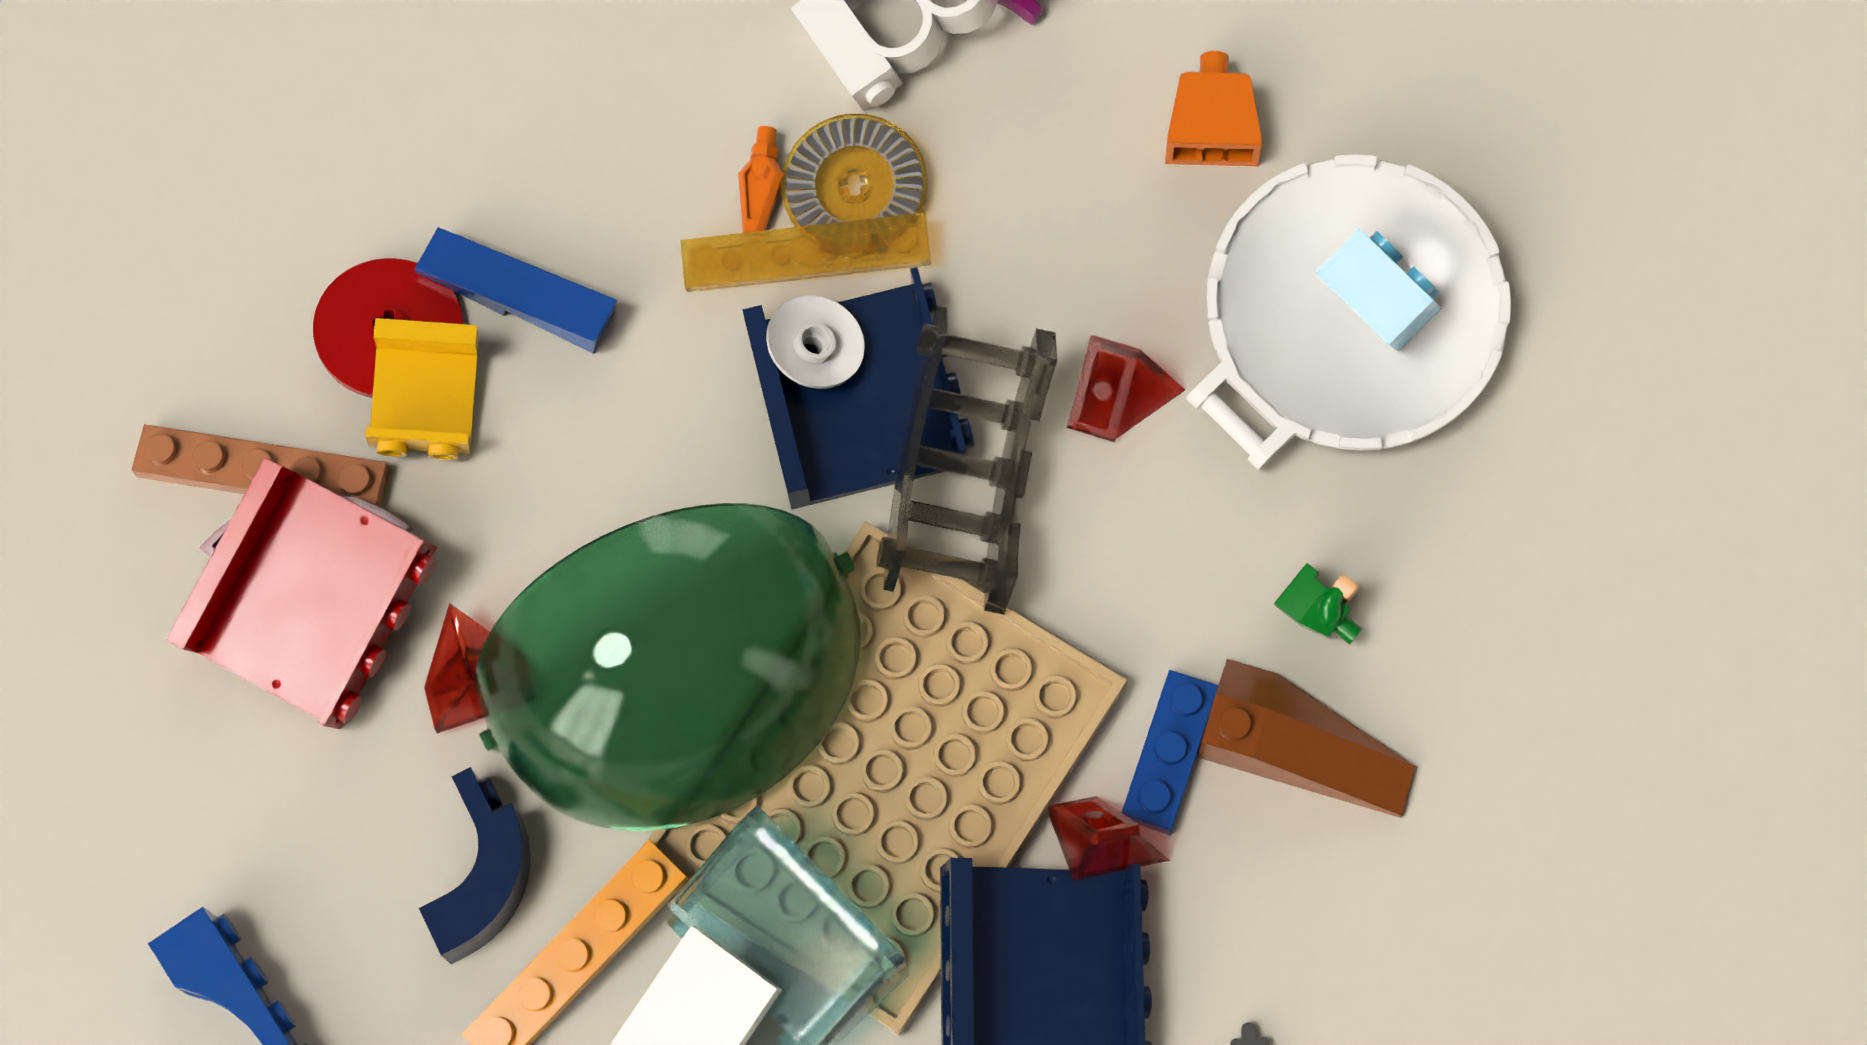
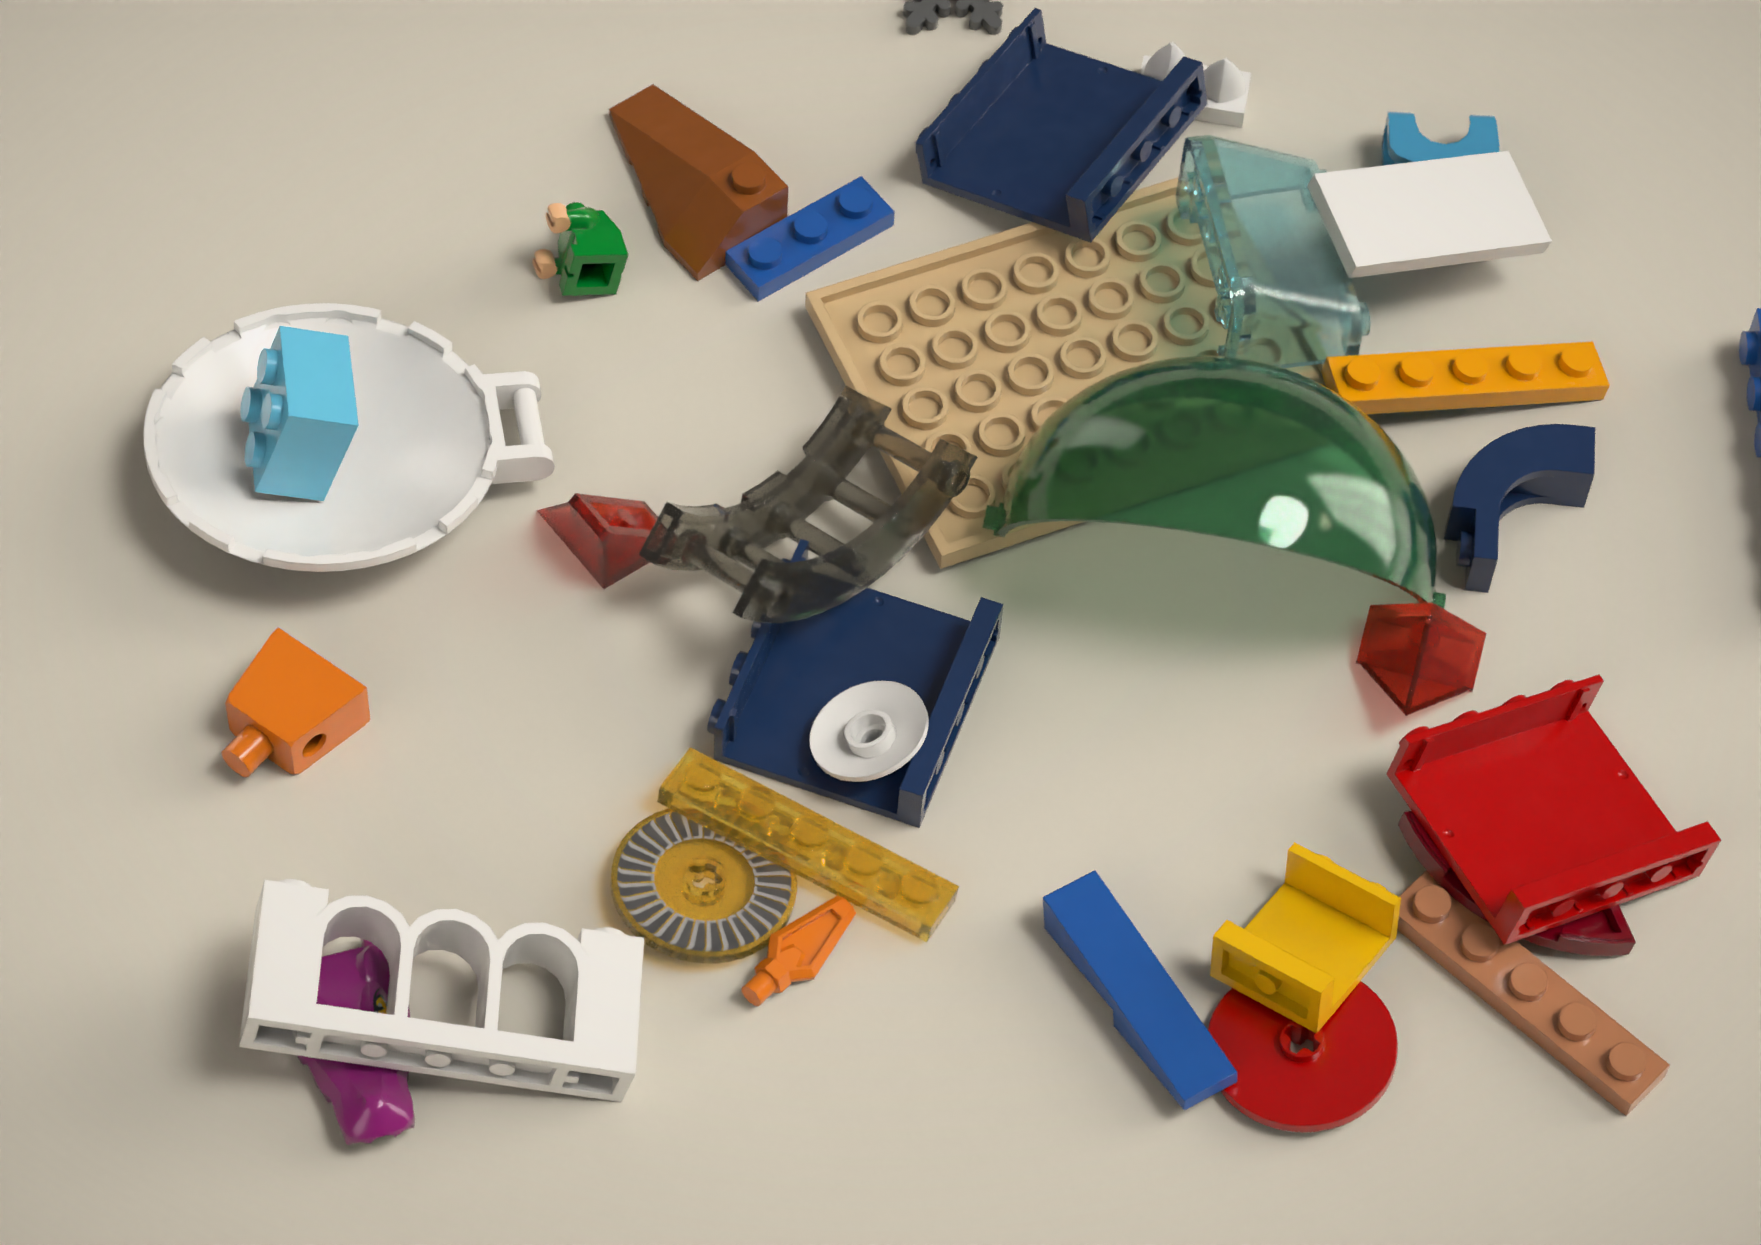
camera: 155 degrees left, 15 degrees down
clear red slope [1048,796,1170,881] -> none

